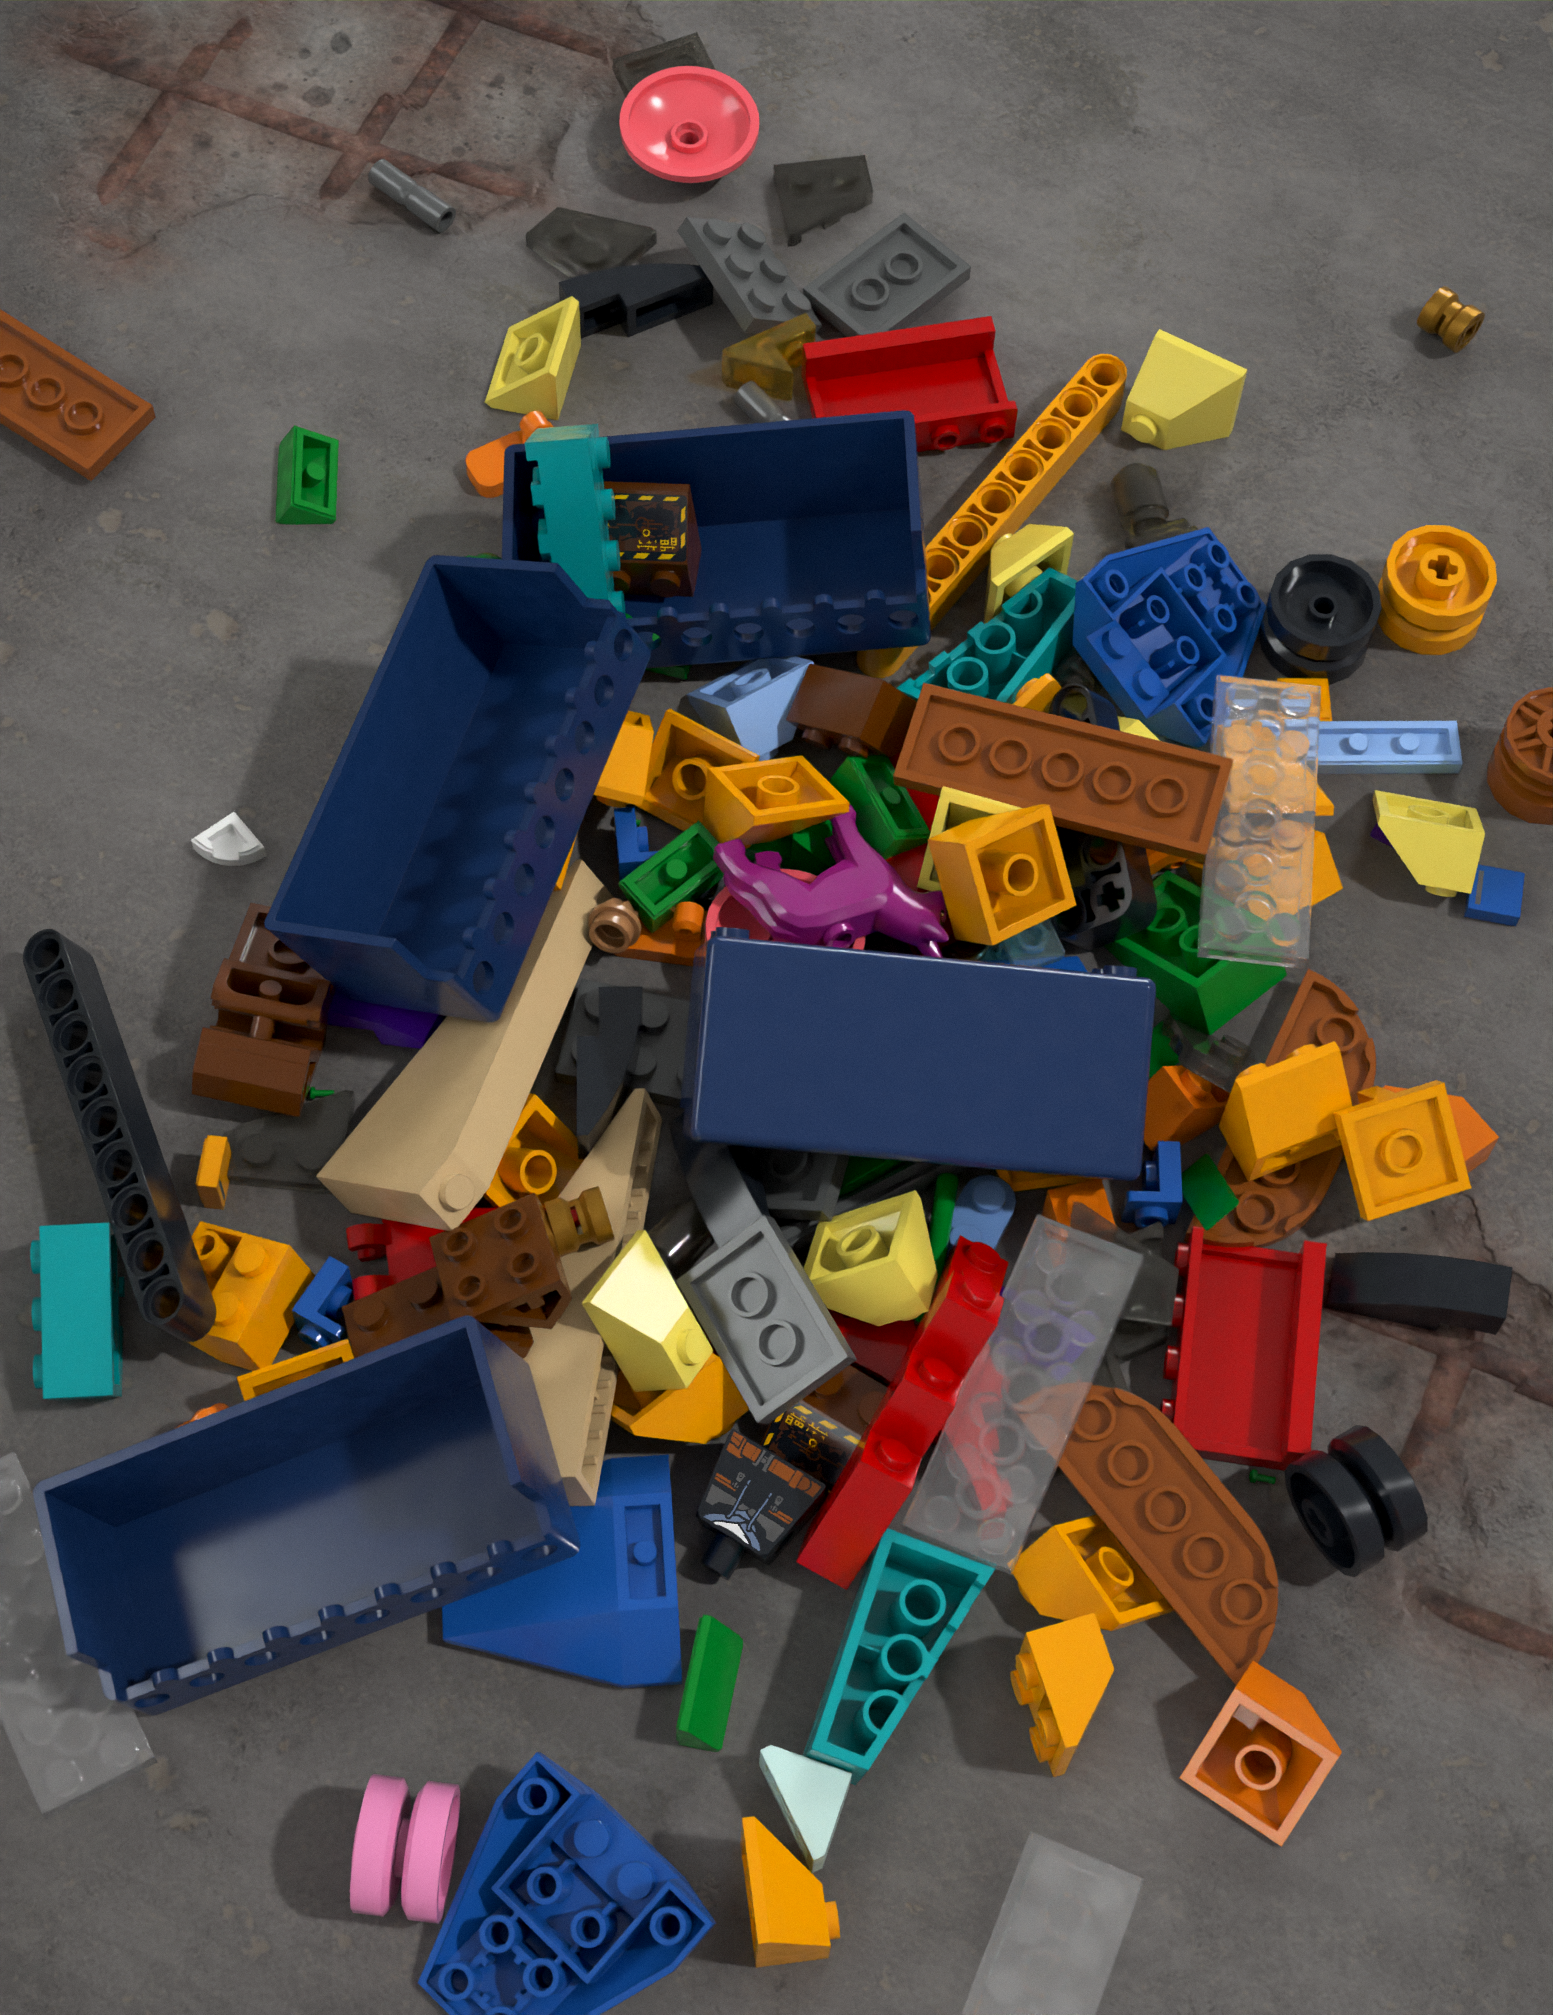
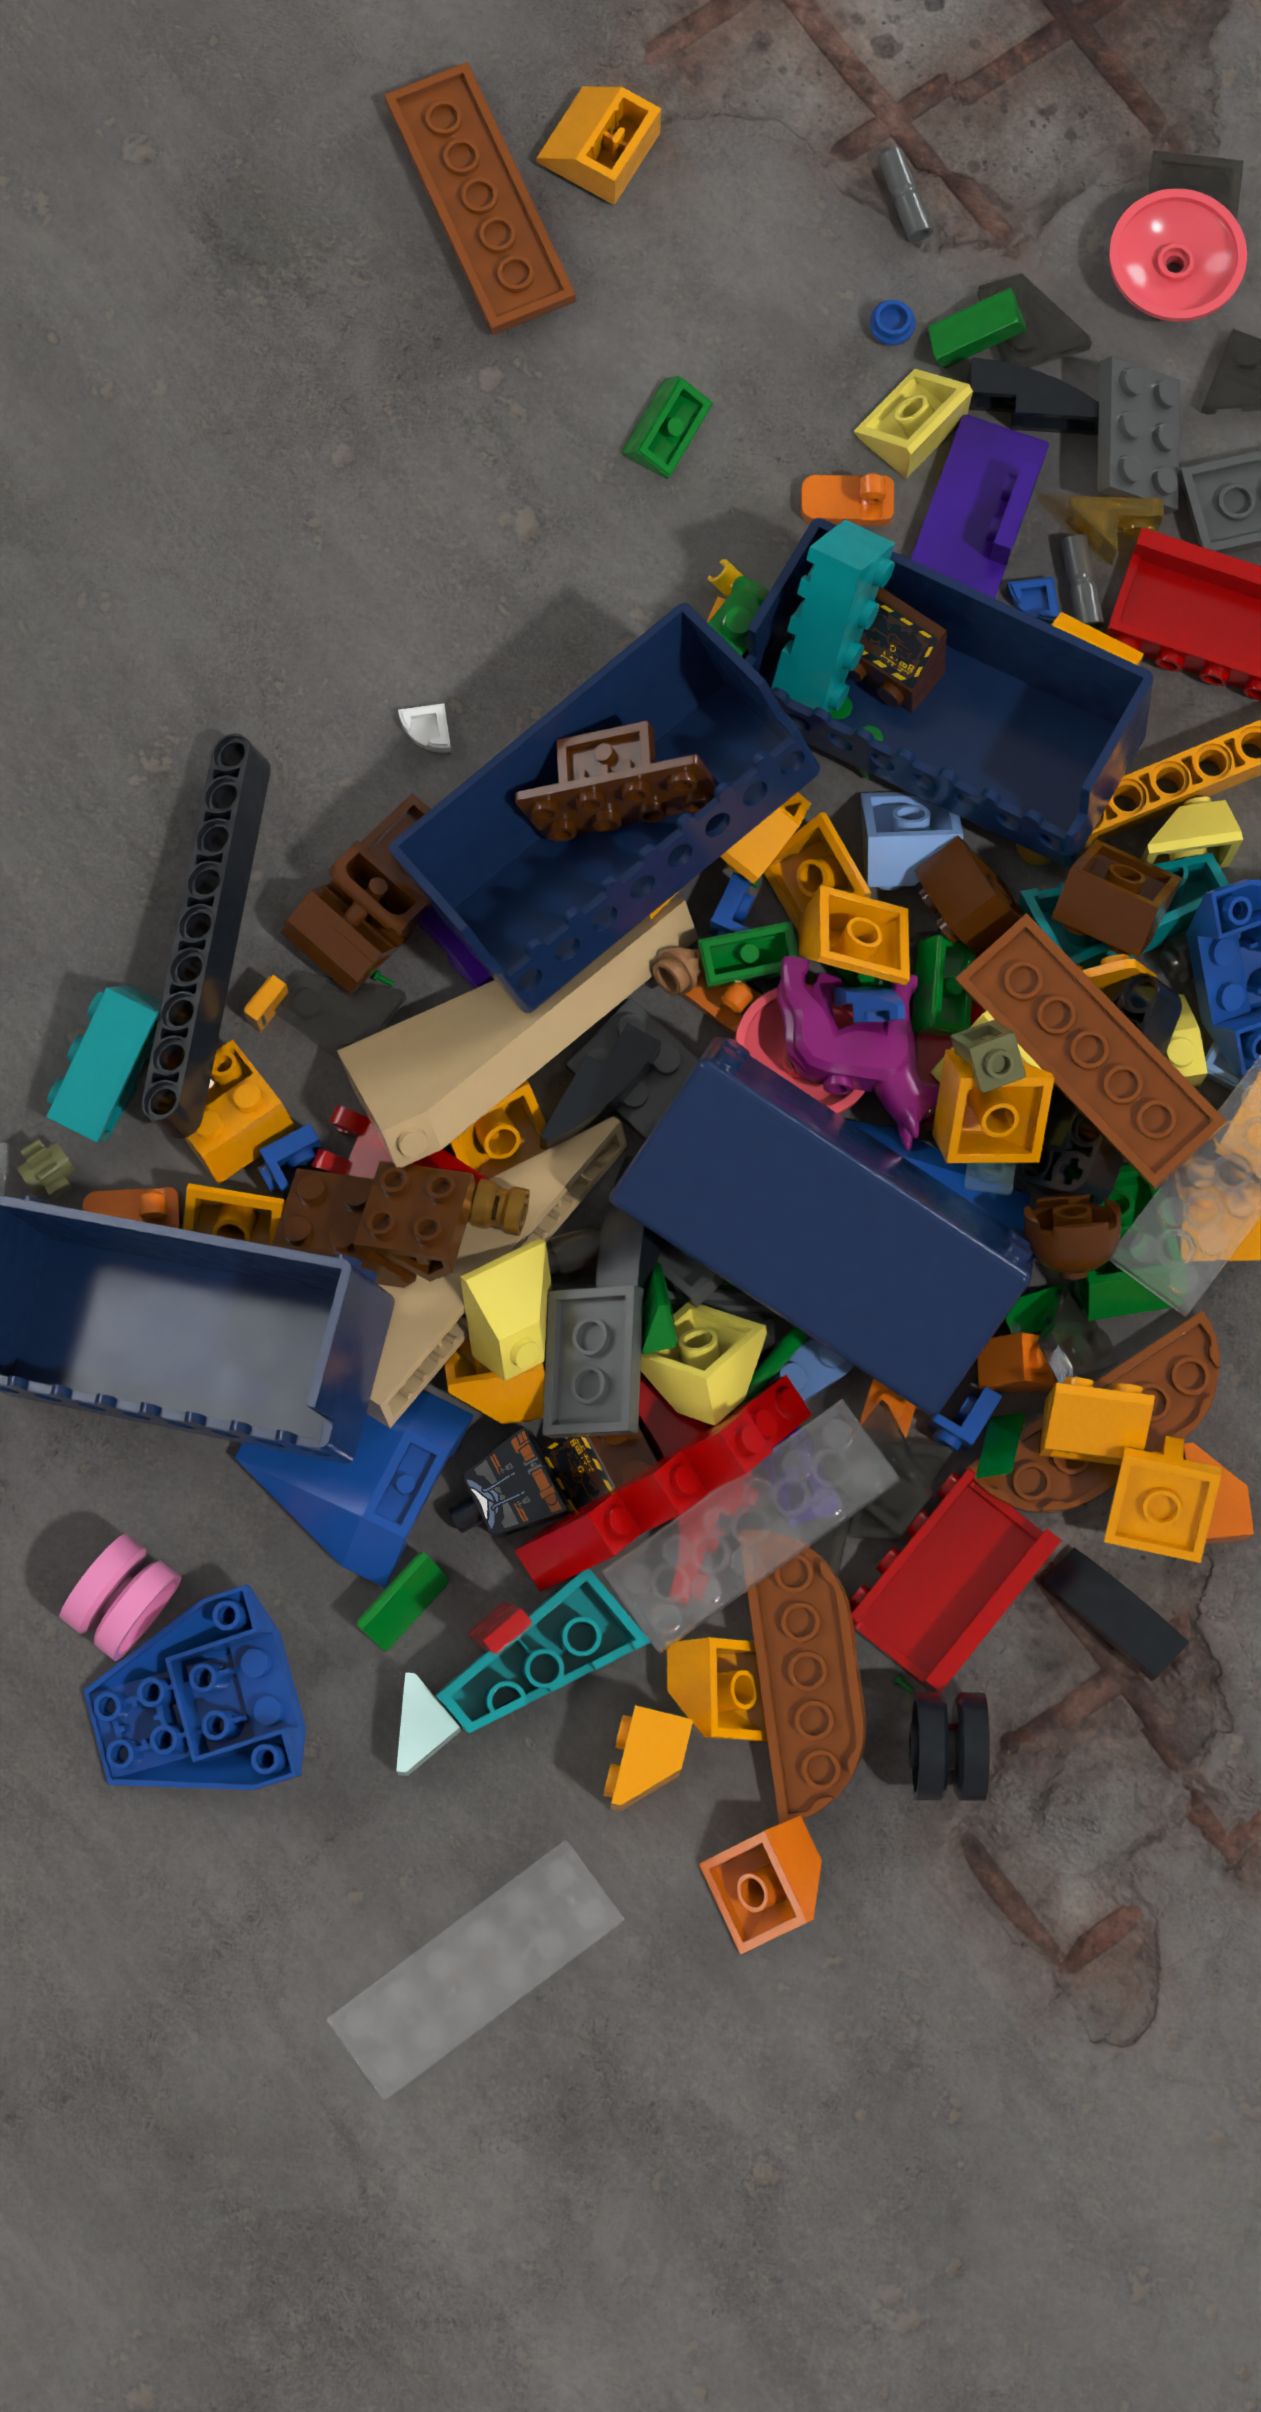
camera: 30 degrees right, 15 degrees up
light orange slope [740,1816,840,1968] -> none
none -> olive gear [16,1139,76,1200]
none -> red tile [467,1601,532,1654]
none -> reddish brown bracket [515,720,719,841]
none -> light orange slope [536,86,661,205]
none -> green slope [641,1261,678,1354]
none -> blue slope [834,986,905,1023]
none -> blue plate [869,300,916,346]
none -> dark purple bracket [911,415,1049,599]
none -> green slope [928,287,1027,369]
none -> olive bracket [950,1019,1026,1092]
none -> reddish brown cylinder [1024,1194,1121,1280]
none -> reddish brown slope [1051,839,1183,958]

